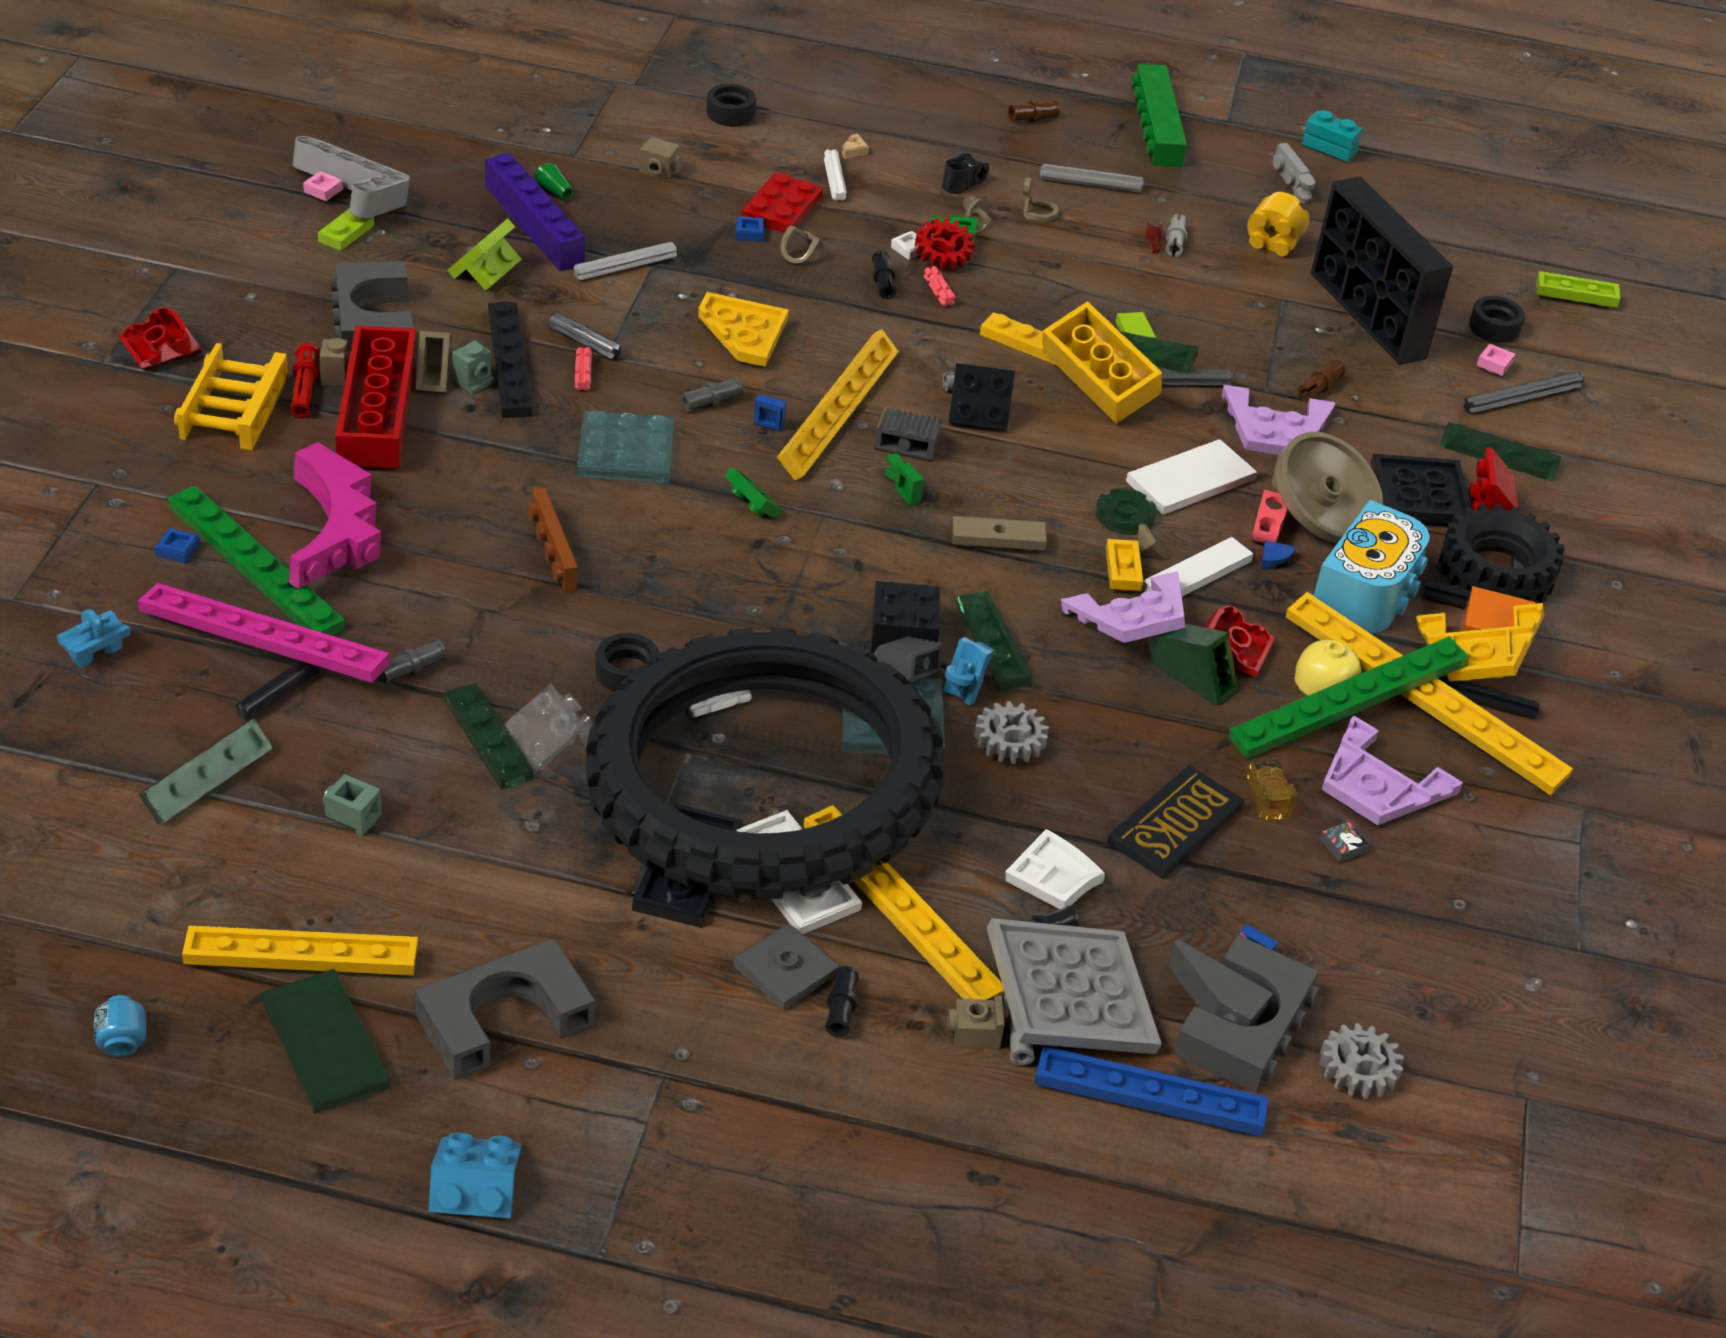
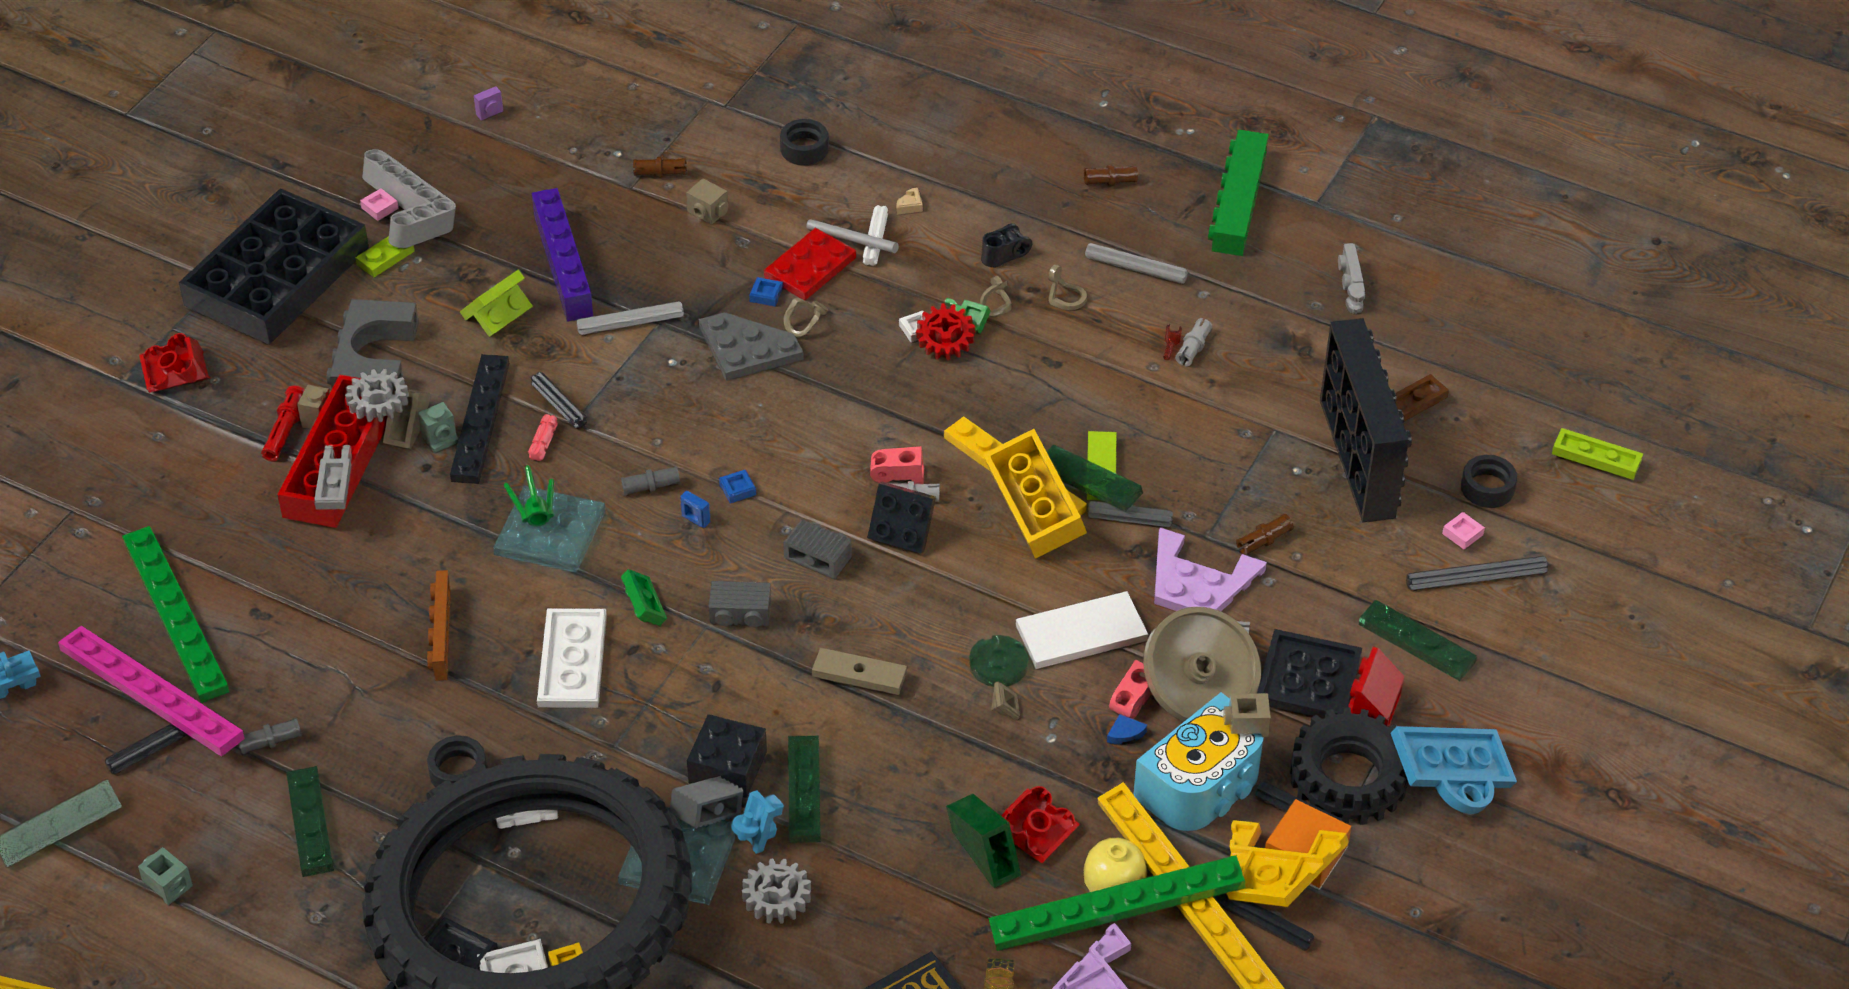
camera: 20 degrees right, 5 degrees up
blue tile [155,528,200,564] -> none
yellow fence [174,343,289,450] -> none
dark pink arch [289,442,381,589] -> none
clear bracket [501,684,595,772] -> none
green cone [535,163,574,200] -> none
yellow plate [698,292,789,367] -> none
yellow plate [777,329,899,480] -> none
black pin [872,250,897,299] -> none
green plate [884,453,925,506] -> none
coral axle [924,266,956,307] -> none
lavender wing [1061,571,1185,643] -> none
yellow plate [1105,539,1143,591] -> none
white tile [1142,537,1253,596] -> none
yellow brick [1247,192,1310,257] -> none
teal brick [1302,110,1363,163] -> none
none -> black brick [179,188,369,345]
none -> light grey hinge [315,445,352,509]
none -> light grey gear [345,369,409,422]
none -> medium lavender plate [474,86,503,120]
none -> green plant [504,465,554,527]
none -> white tile [537,609,607,708]
none -> reddish brown pin [633,157,687,177]
none -> dark grey plate [699,312,803,381]
none -> dark grey brick [709,581,771,627]
none -> blue tile [719,470,756,503]
none -> light grey bar [807,219,899,253]
none -> coral leg [870,446,924,484]
none -> dark tan brick [1223,693,1271,737]
none -> dark azure plate [1391,726,1517,814]

